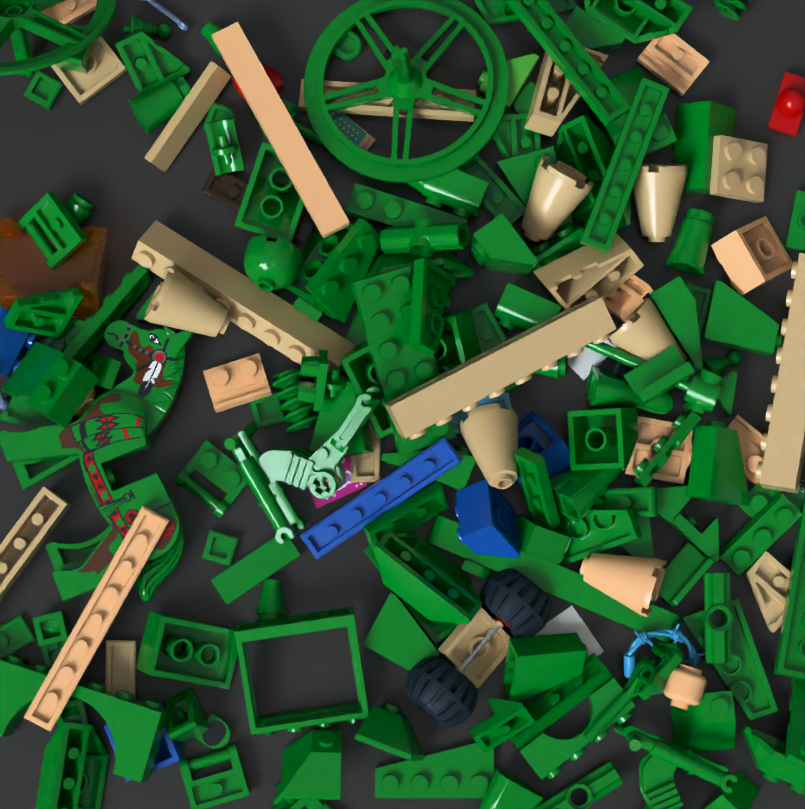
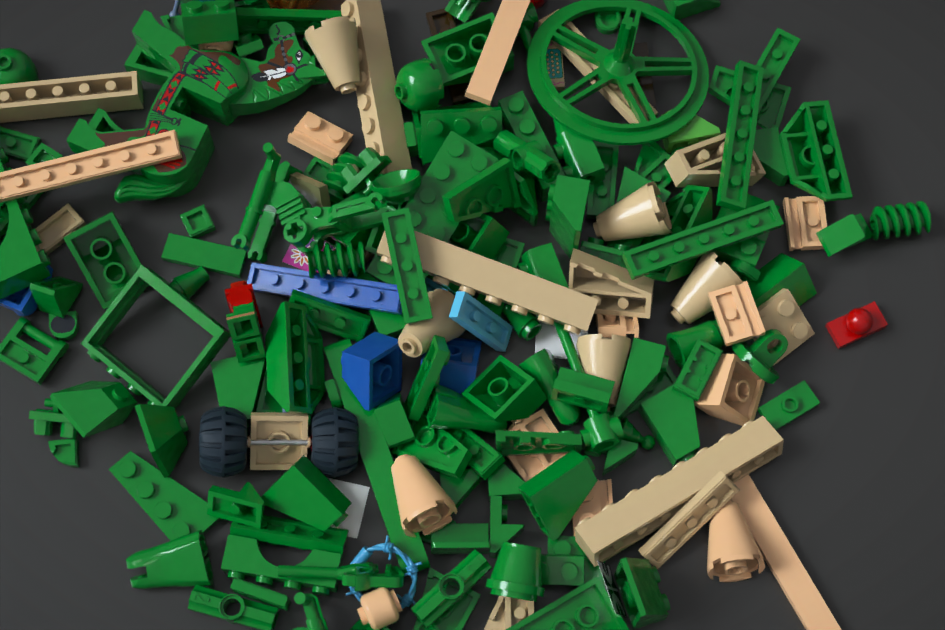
camera: 50 degrees right, 15 degrees down
green plate [174,440,248,518] -> none
none -> green hips [225,280,266,363]
none -> green tile [230,578,291,612]
none -> olive tile [289,172,331,208]
none -> green piece [308,241,365,279]
none -> green piece [371,169,421,205]
none -> green plate [381,207,433,324]
none -> medium azure plate [449,291,513,352]
none -> green piece [486,542,545,602]
none -> green plate [672,338,723,401]
none -> light nougat plate [708,281,766,347]
none -> green tile [729,259,761,282]
none -> green tile [732,329,788,384]
none -> green slope [816,213,873,257]

